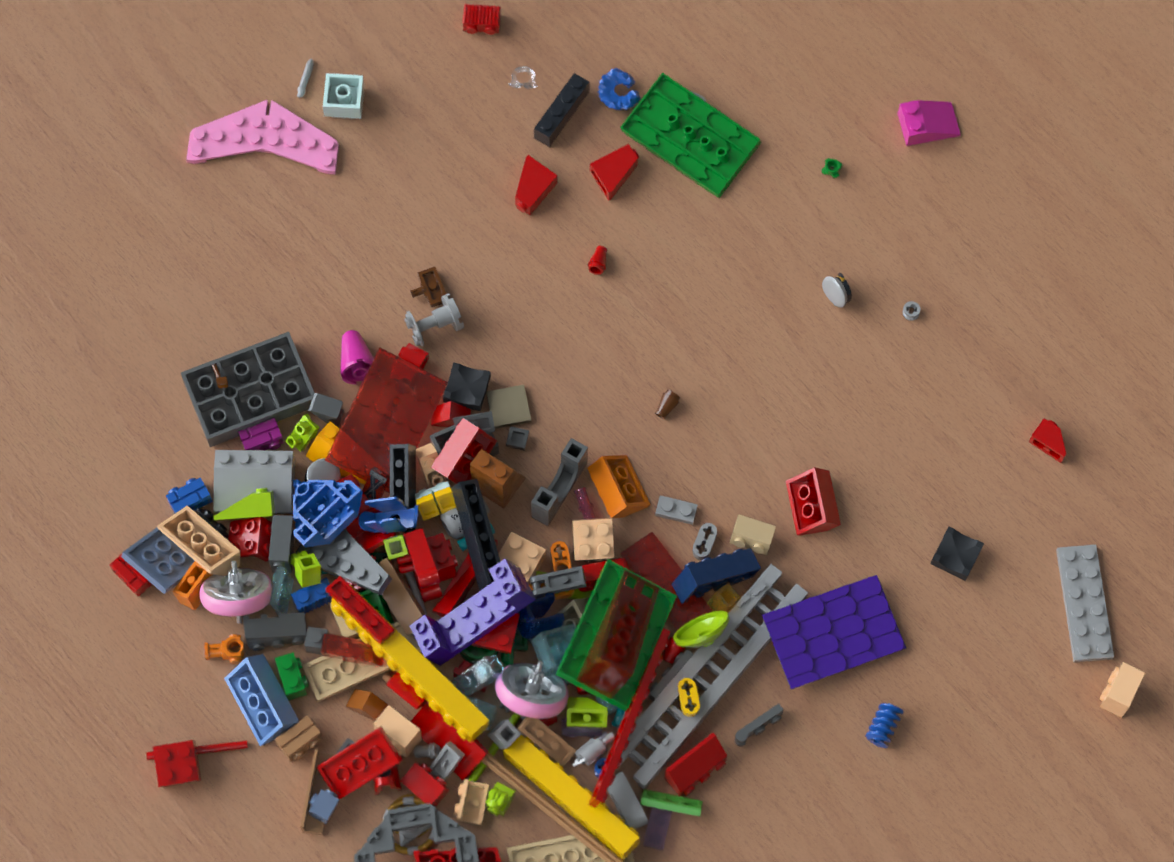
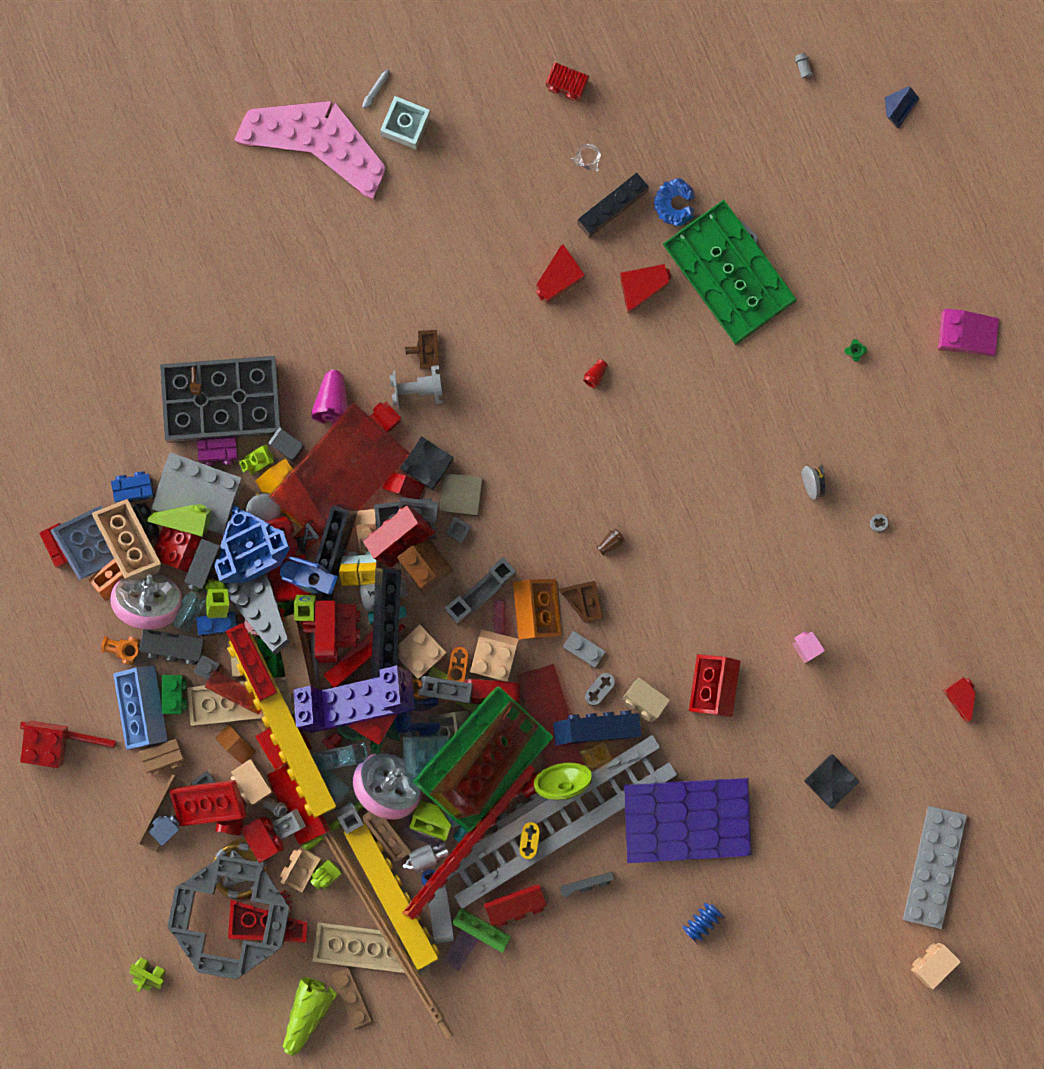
camera: 20 degrees right, 15 degrees up
none -> reddish brown wing [559,581,604,623]
none -> bright pink brick [792,631,825,663]

